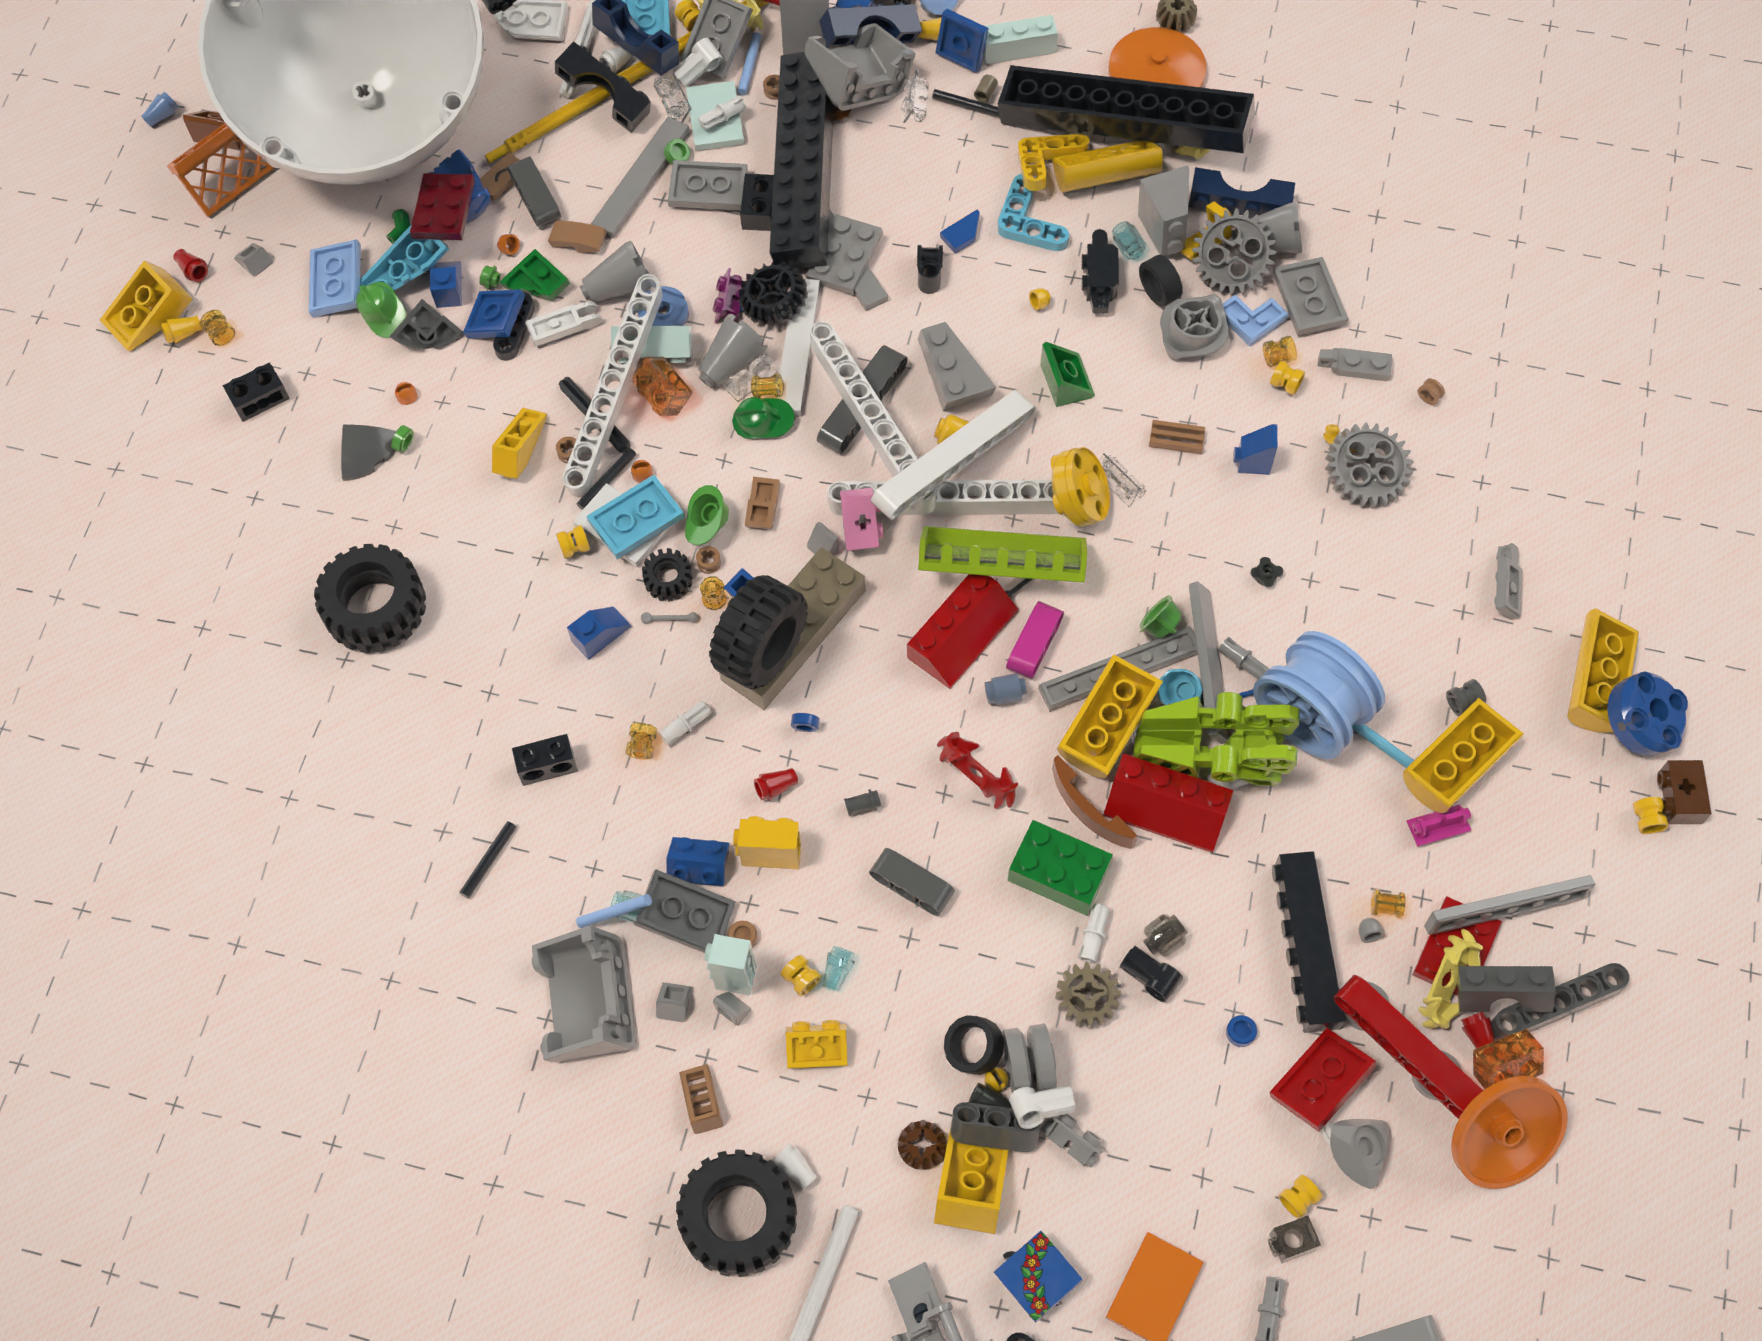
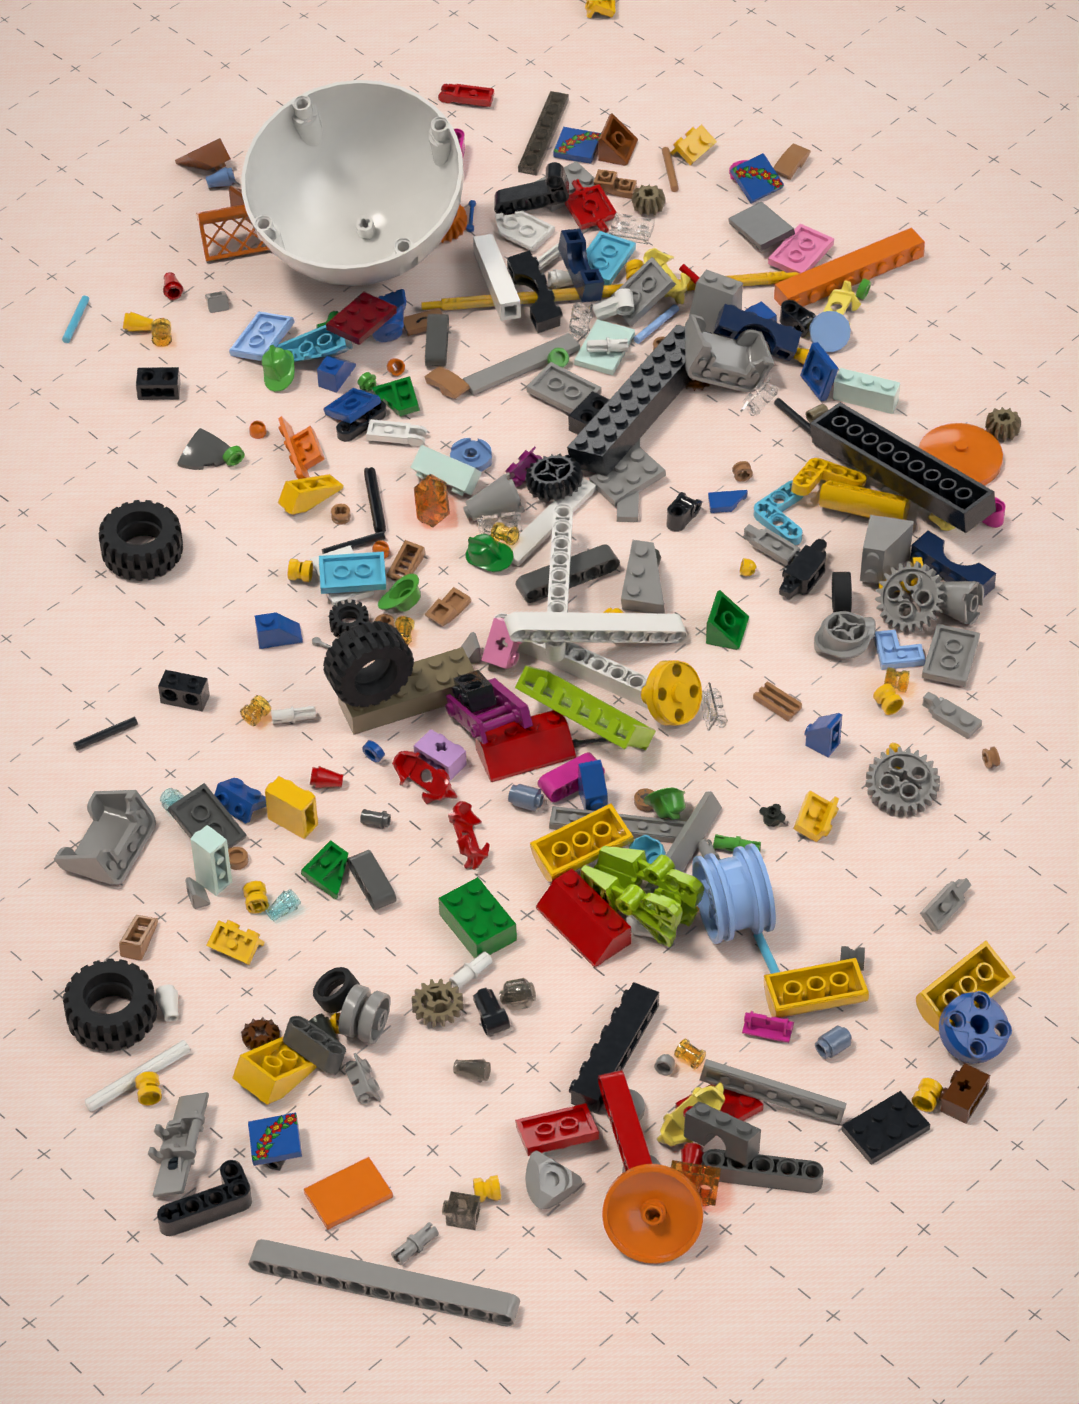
camera: 30 degrees right, 15 degrees down
yellow slope [100,260,193,351] -> none
dark grey brick [389,299,463,350] -> none
white beam [563,274,663,497] -> none
light blue bar [576,894,652,928] -> none
light grey cone [580,240,651,302] -> none
light grey slope [656,982,692,1022] -> none
white piece [1009,1086,1075,1129] -> none
dark orange slope [1052,755,1137,849] -> none
clear light blue brick [1112,221,1146,259] -> none
blue tile [1226,1015,1257,1047] -> none
none -> medium azure bar [62,295,89,343]
none -> yellow wheel [135,1071,162,1105]
none -> dark orange slope [175,138,231,171]
none -> orange bracket [278,416,325,479]
none -> green wing [301,840,349,900]
none -> medium nougat slope [386,540,426,581]
none -> red piece [392,751,457,804]
none -> clear yellow bush [395,616,415,645]
none -> lavender brick [413,729,467,781]
none -> magenta fence [445,678,533,744]
none -> black brick [452,670,497,713]
none -> clear smoke cone [453,1059,491,1083]
none -> white brick [473,234,521,321]
none -> blue slope [578,759,608,811]
none -> medium nougat tile [634,788,654,811]
none -> bright green pin [713,834,761,852]
none -> medium nougat bush [732,461,753,482]
none -> light grey hinge [743,524,801,566]
none -> yellow bracket [793,791,839,842]
none -> sand blue brick [815,1025,852,1059]
none -> black plate [841,1090,931,1165]

